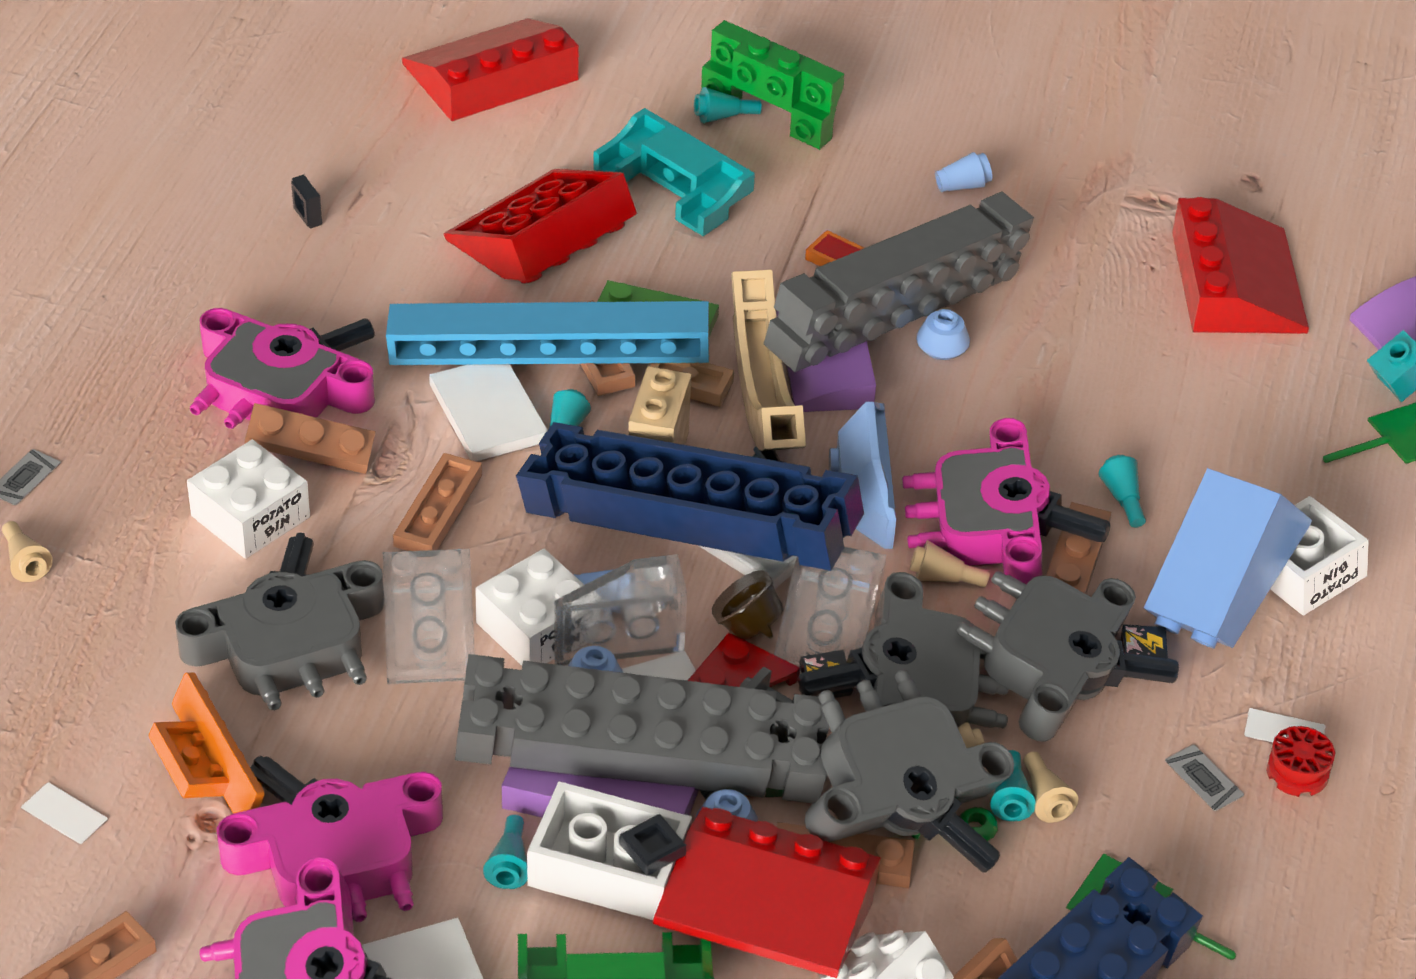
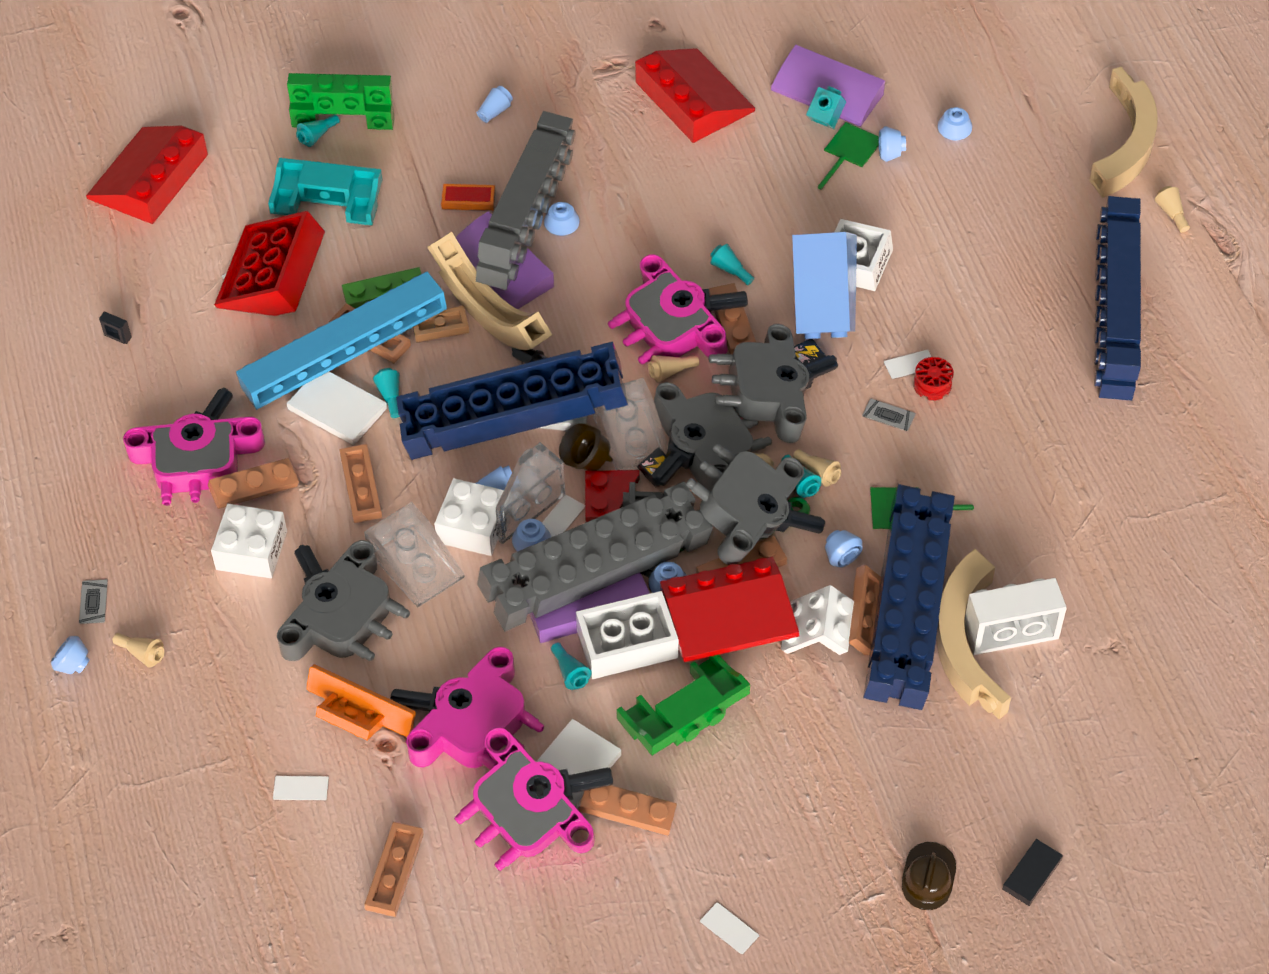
camera: 30 degrees left, 10 degrees up
black tile [620,814,686,876] -> none
tan piece [628,366,691,445] -> none
light blue wedge [829,402,896,549] -> none
none -> light blue cone [825,530,863,567]

